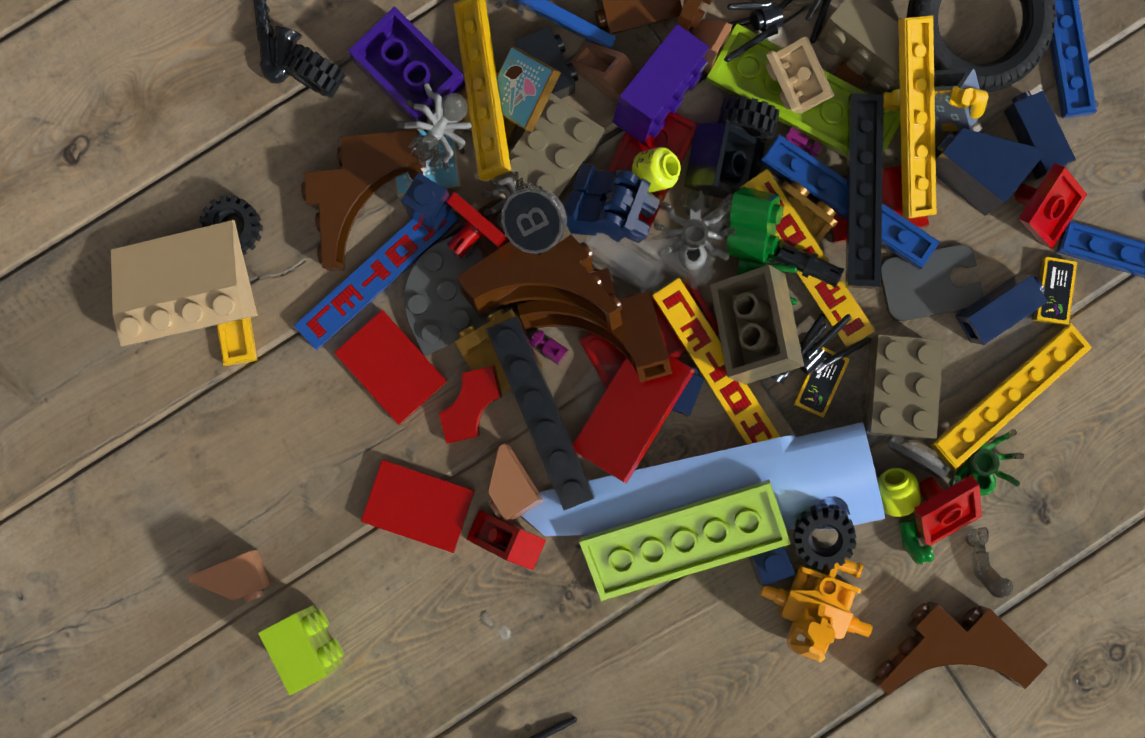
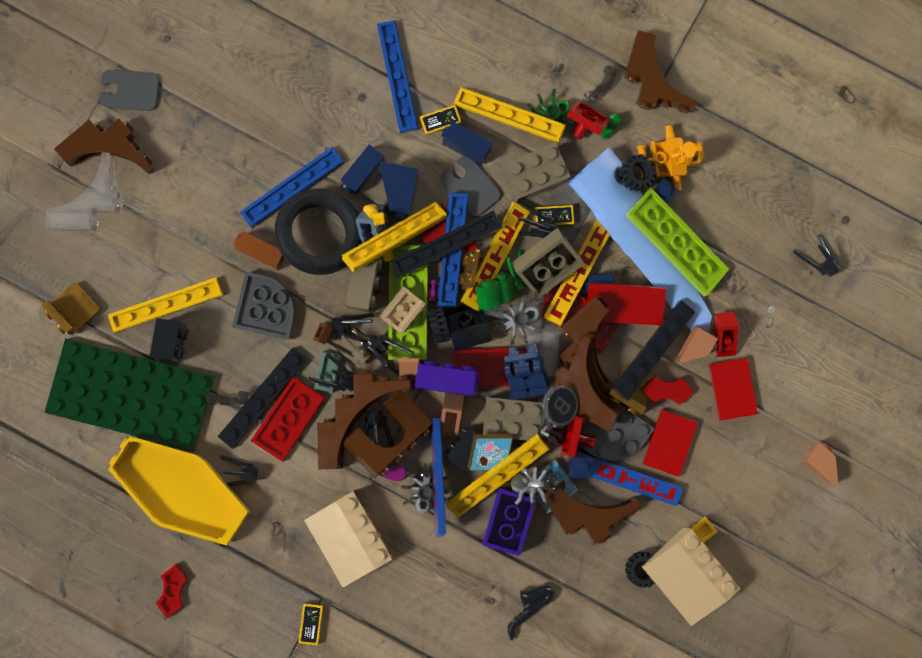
camera: 120 degrees left, 0 degrees up
lime brick [258,605,344,696] -> none
black tyre [282,44,346,98] -> none
magenta piece [530,330,569,365] -> none
neon yellow head [632,147,681,193] -> none
black pin [776,242,844,288] -> none
neon yellow head [877,468,921,517] -> none
clear tile [887,435,950,480] -> none
red tile [1015,163,1087,249] -> none

